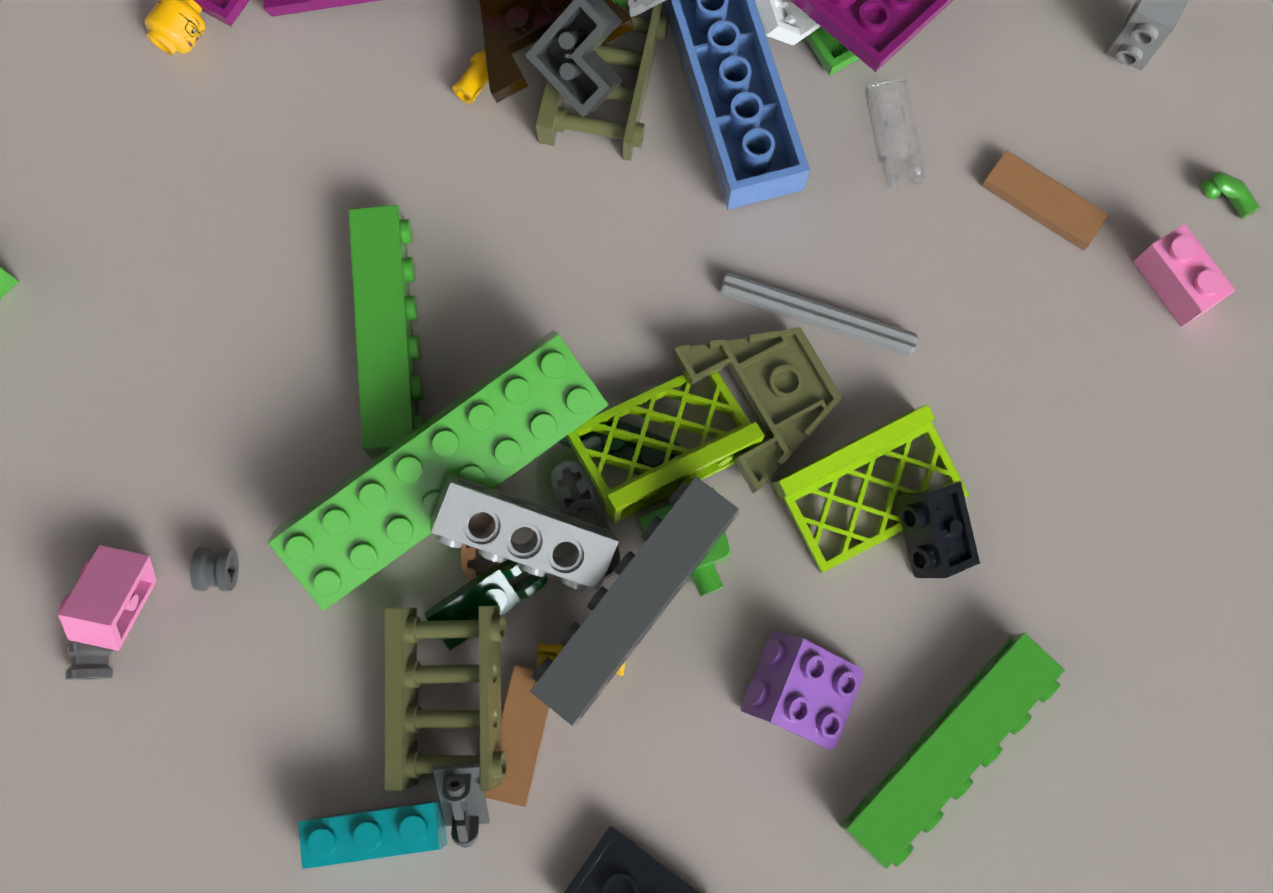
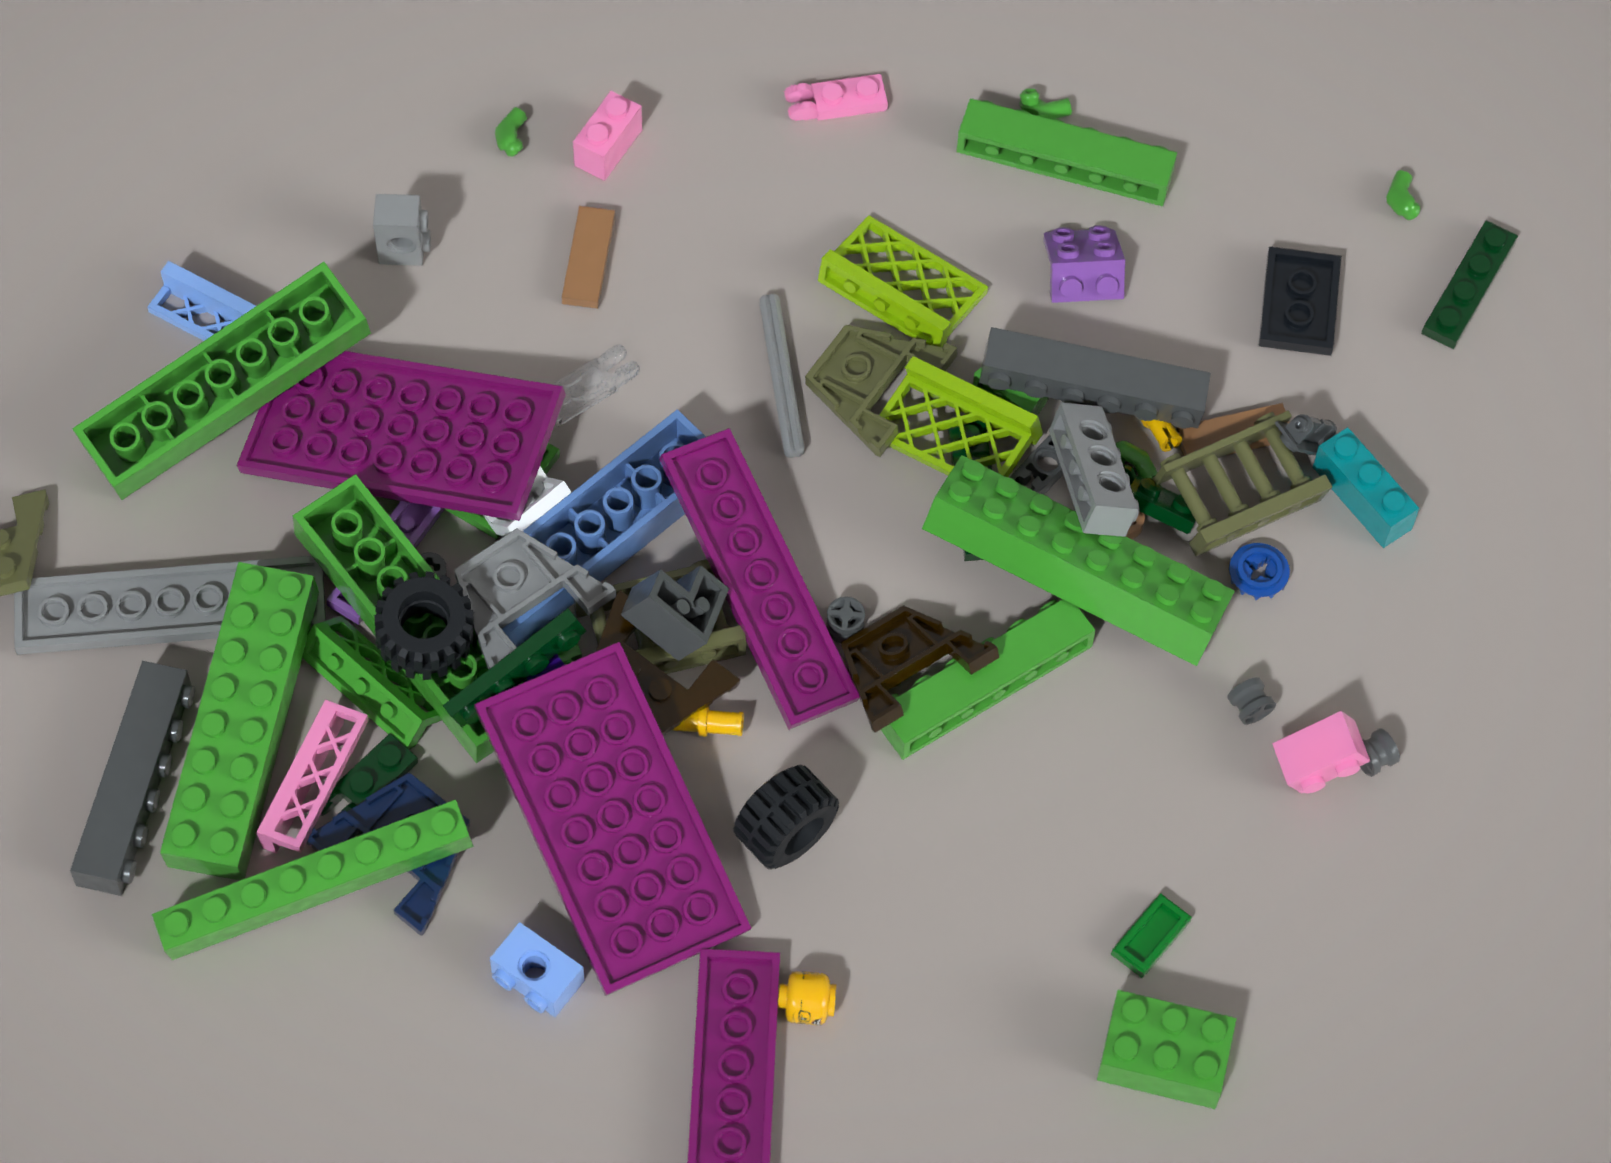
camera: 120 degrees left, 15 degrees down
black bracket [896,481,980,578] -> none
none -> magenta plate [659,428,860,730]
none -> black tyre [733,765,839,869]
none -> bright pink hinge [784,74,888,121]
none -> dark grey wheel [826,597,865,643]
none -> dark brown wing [841,605,1000,733]
none -> bright green arm [1019,88,1072,119]
none -> green tile [1111,893,1192,979]
none -> bright green arm [1116,440,1158,479]
none -> blue gear [1228,543,1290,600]

